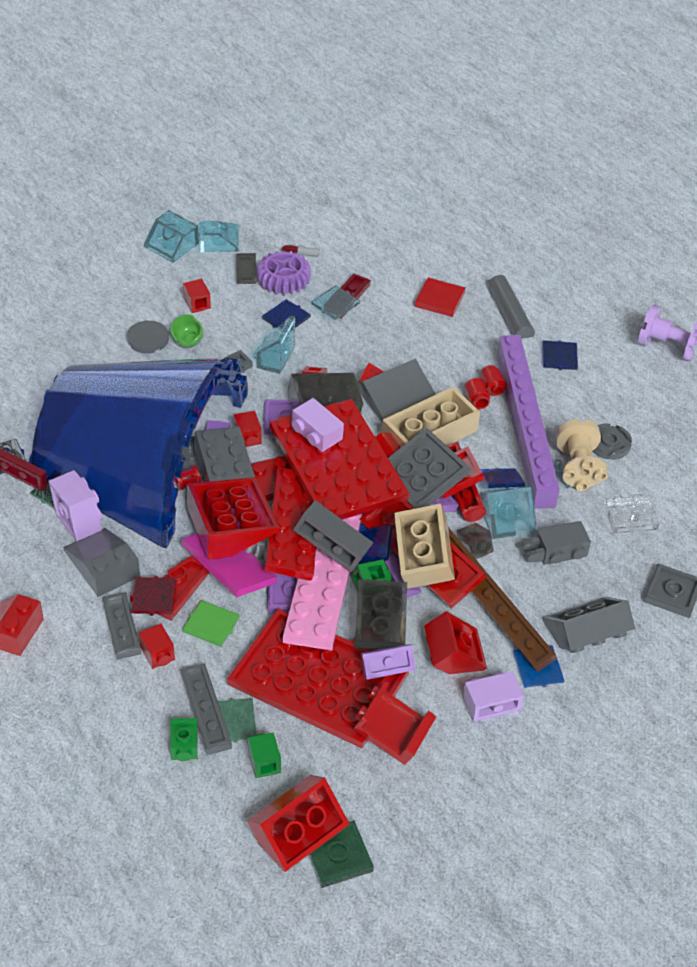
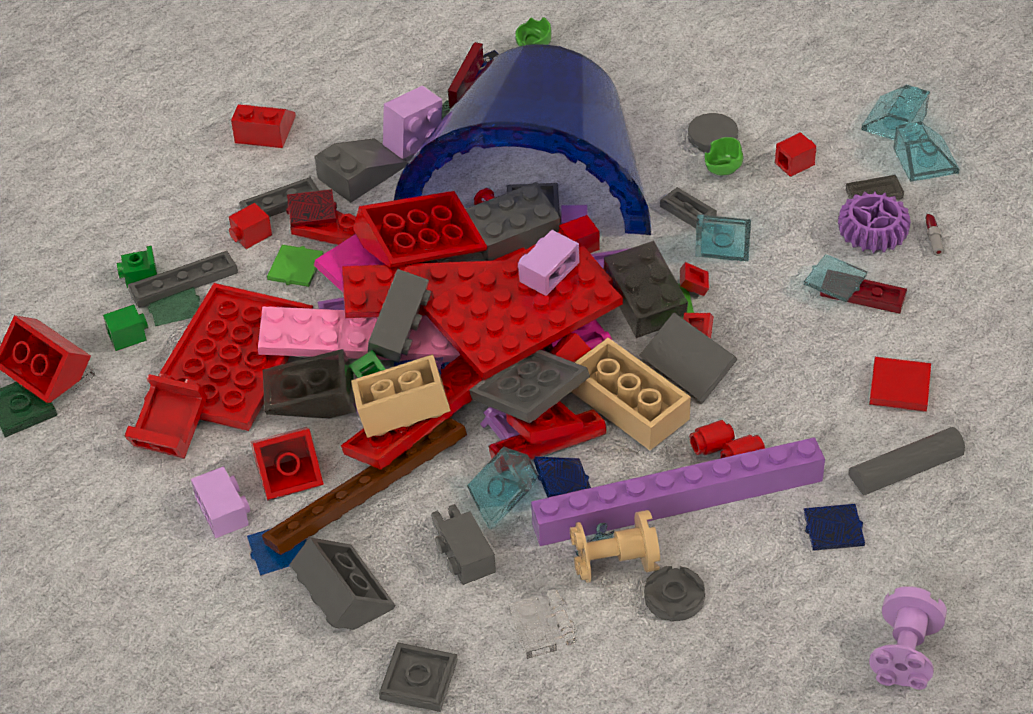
camera: 85 degrees right, 0 degrees up
clear blue piece [262,299,311,334] -> none
plate [361,644,416,679] -> none
clear smoke bracket [456,523,494,559] -> none

